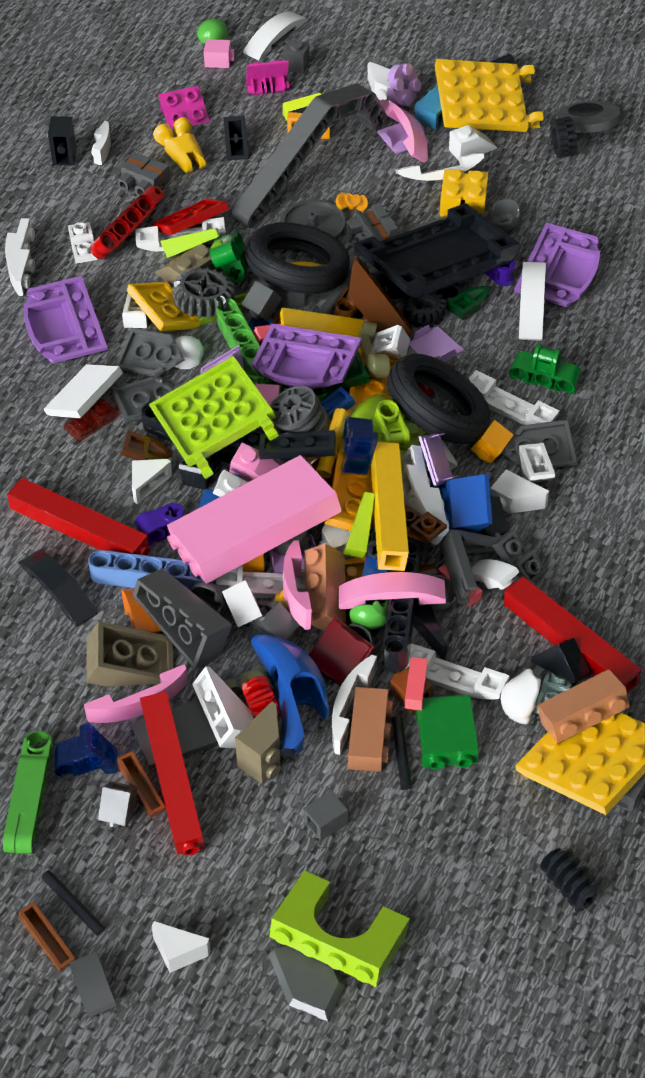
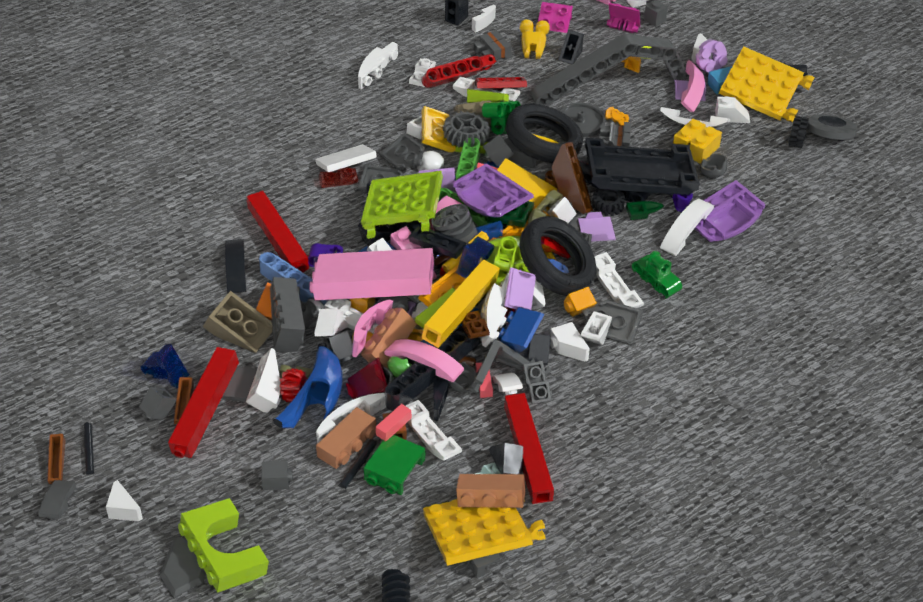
camera: 30 degrees right, 5 degrees down
bright green piece [3,731,53,854] -> none
medium lavender slope [24,276,108,364] -> none
bright pink slope [84,664,188,723] -> none
reddish brown plate [120,430,172,460] -> none
white slope [132,459,172,504] -> none
dark tan slope [235,702,281,784] -> none
white hair [500,669,541,725] -> none

